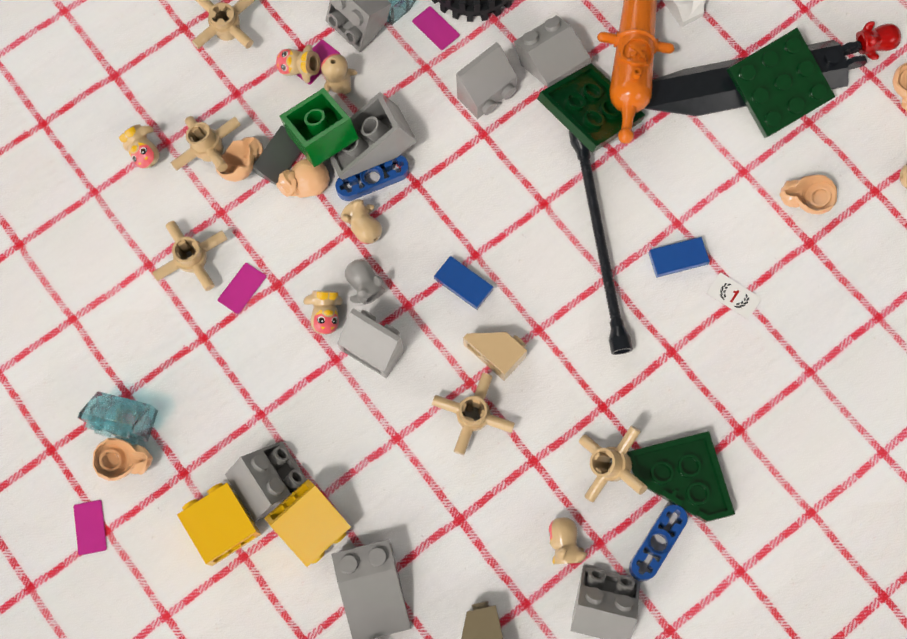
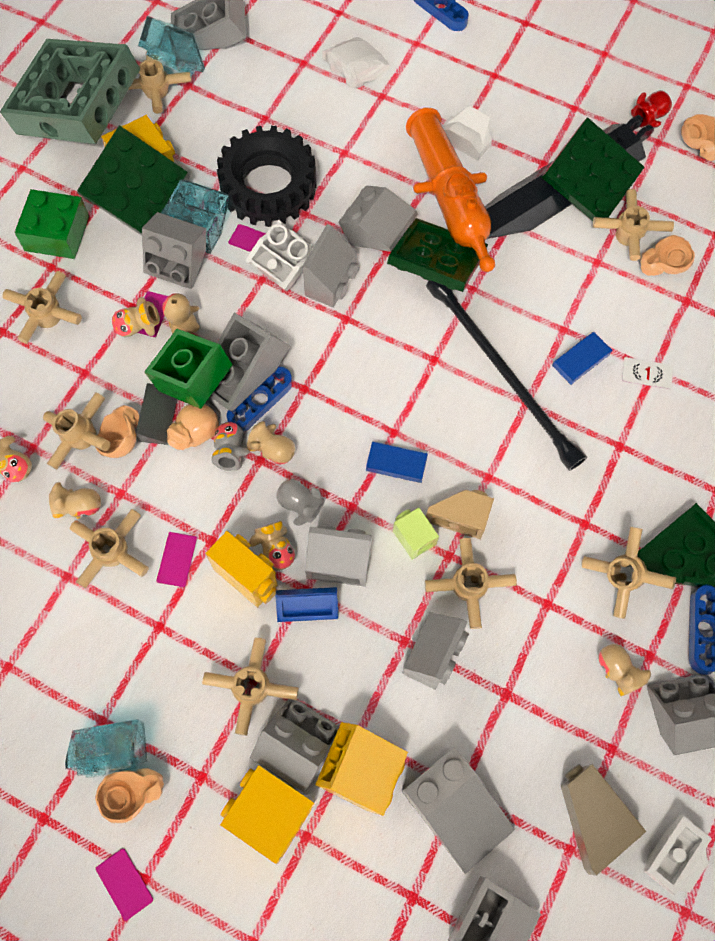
camera: 30 degrees left, 5 degrees down
none -> tan animal [49,482,101,519]
none -> tan bar [202,638,299,736]
none -> yellow brick [205,531,278,608]
none -> light grey animal [211,422,250,471]
none -> white slope [245,220,315,291]
none -> blue tile [275,587,338,622]
none -> yellowish green brick [393,508,439,560]
none -> light grey slope [402,612,469,690]
none -> tan bar [593,189,674,261]

